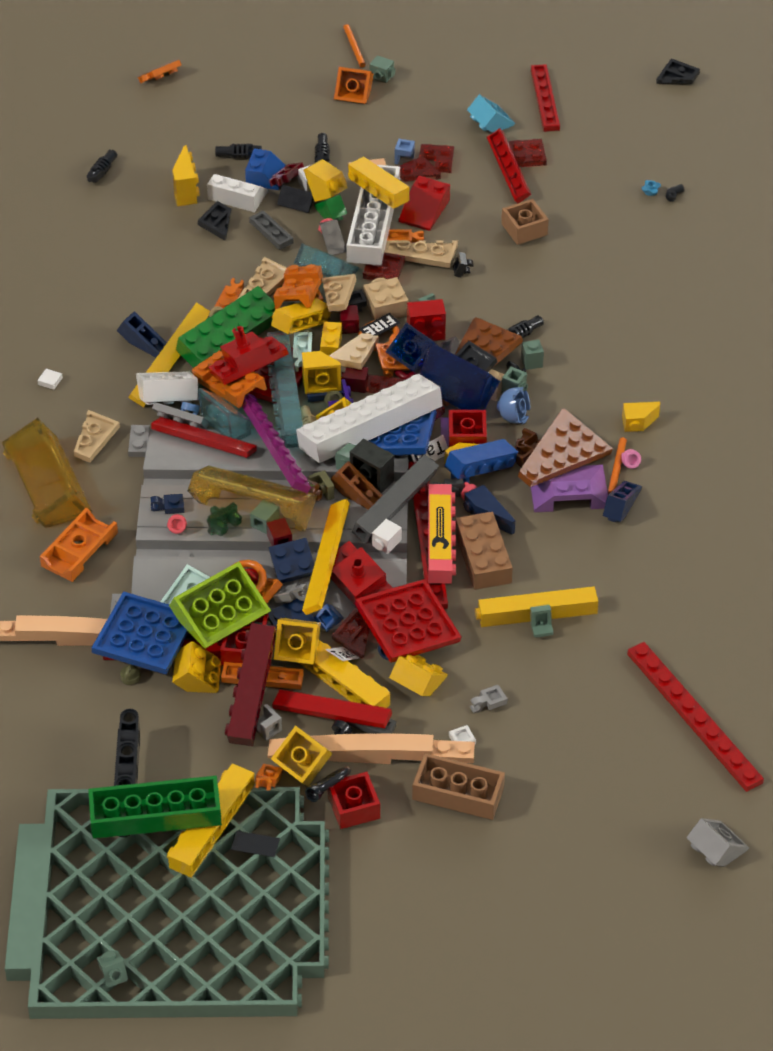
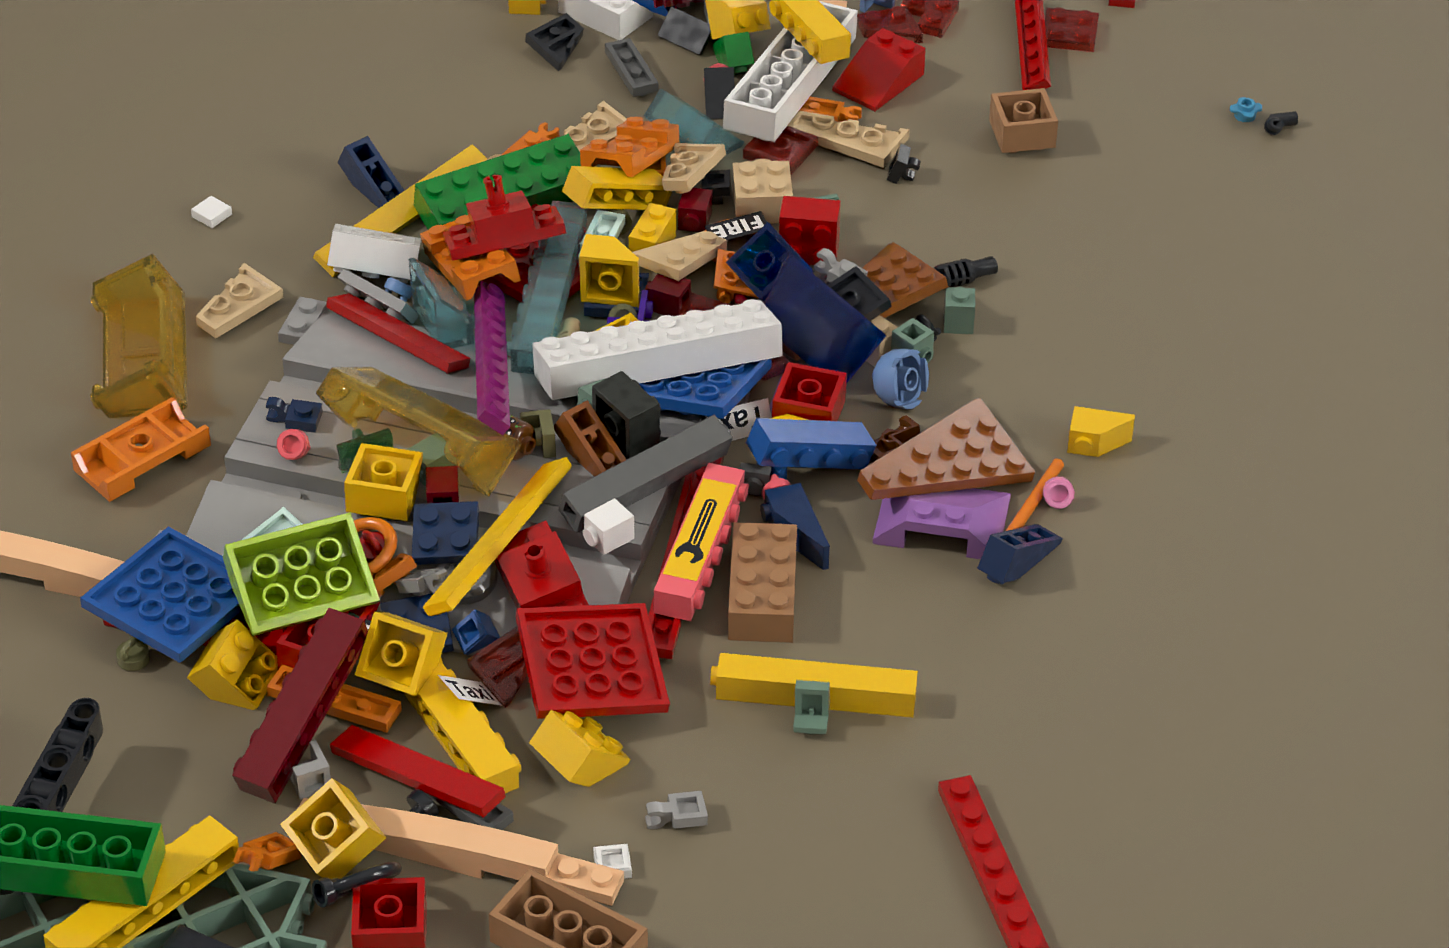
camera: 15 degrees right, 5 degrees down
none -> yellow slope [344,443,423,521]
none -> light grey plate [814,248,868,282]

